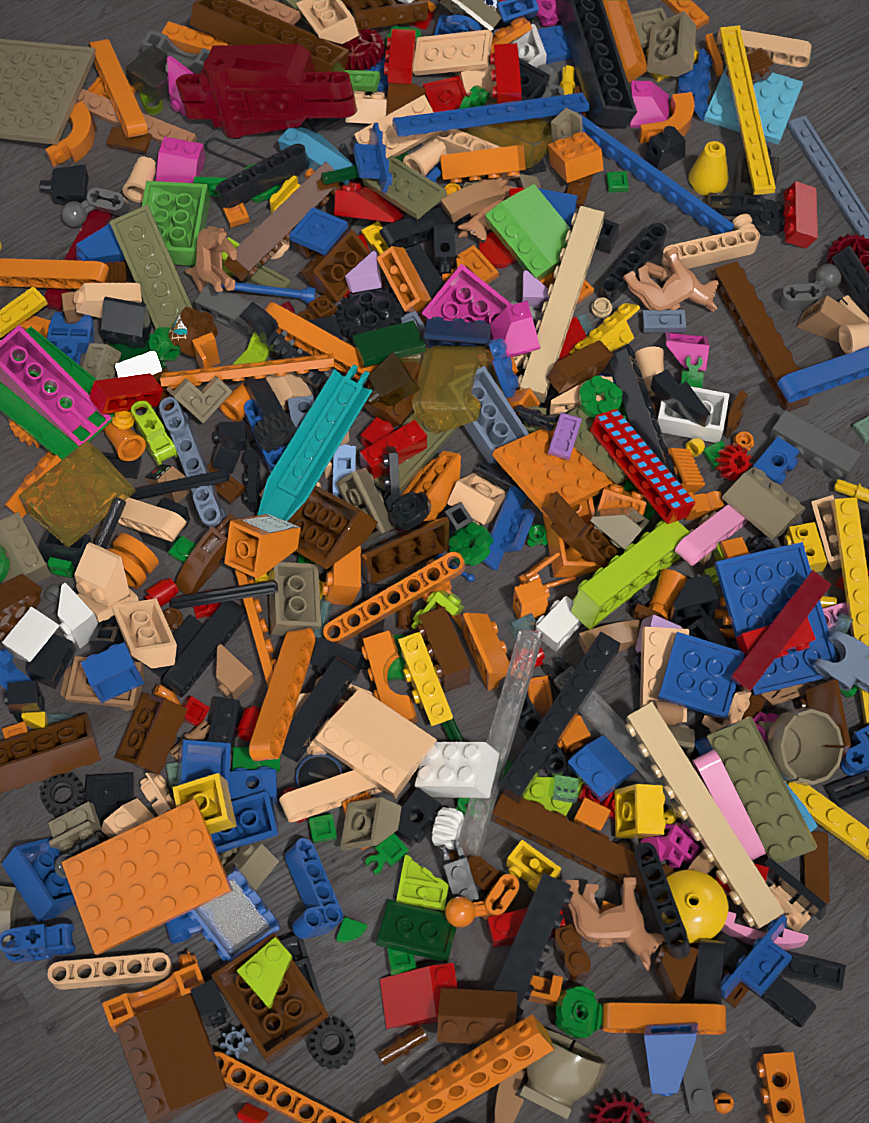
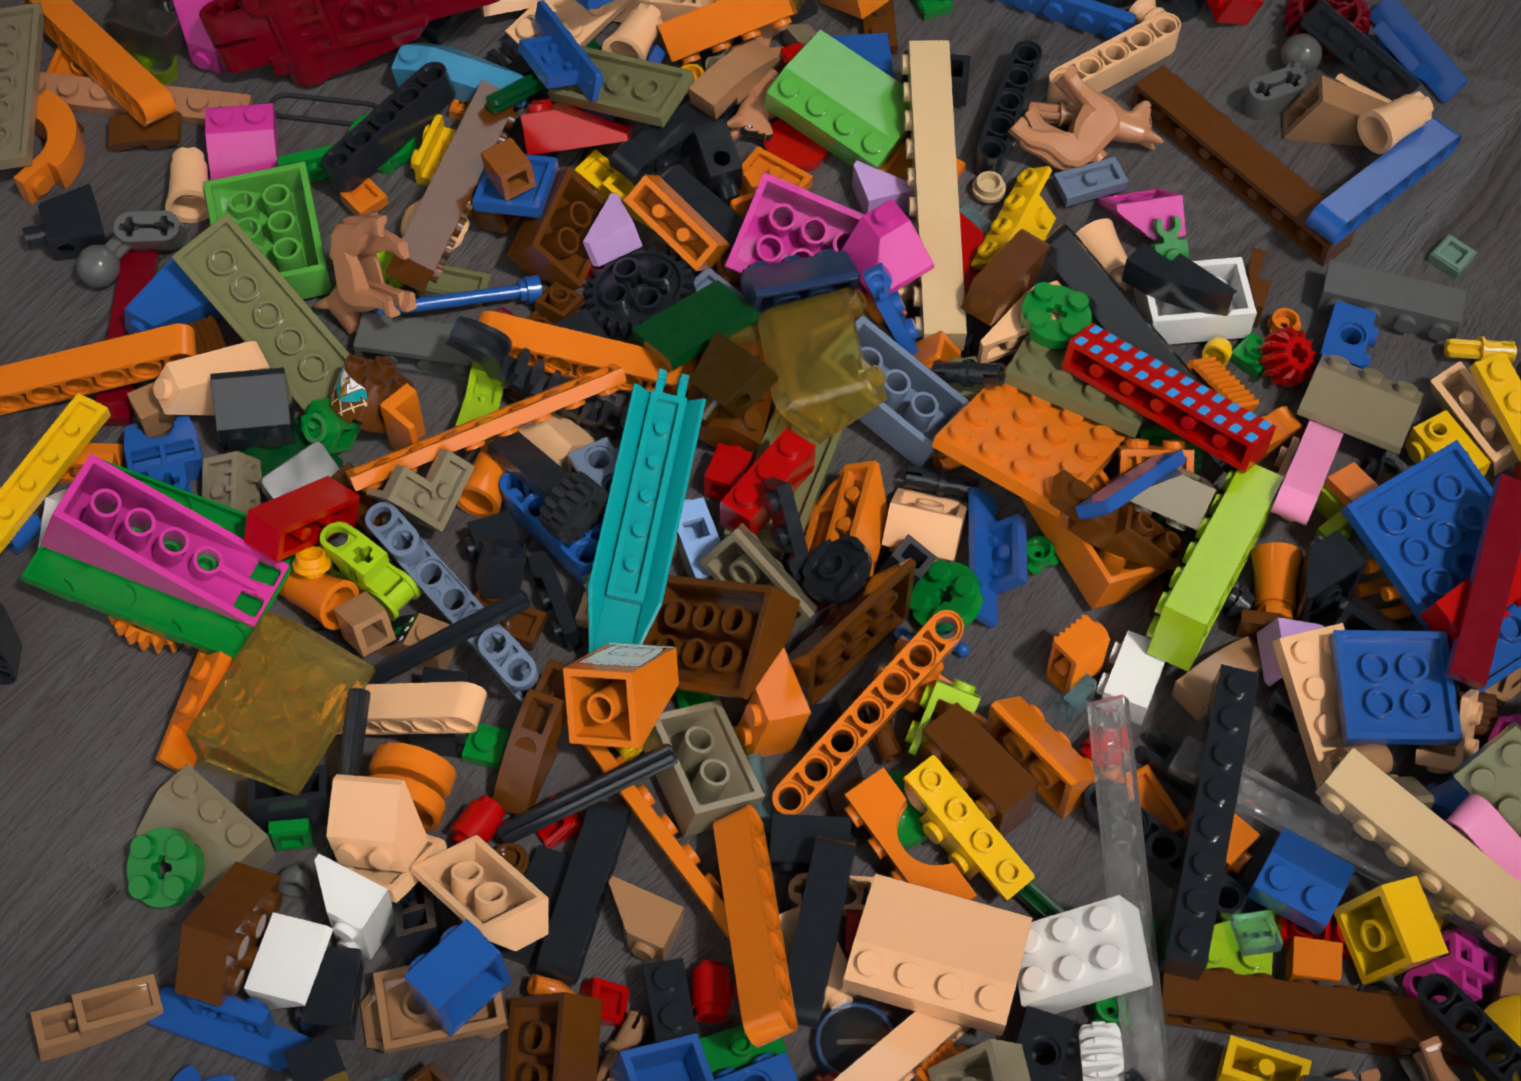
camera: 20 degrees left, 5 degrees down
orange plant [518,552,576,588] -> none
medium lavender plate [548,412,582,460] -> none
none -> medium nougat brick [333,591,396,657]
none -> dark orange brick [481,137,536,201]
none -> blue tile [1075,449,1186,520]

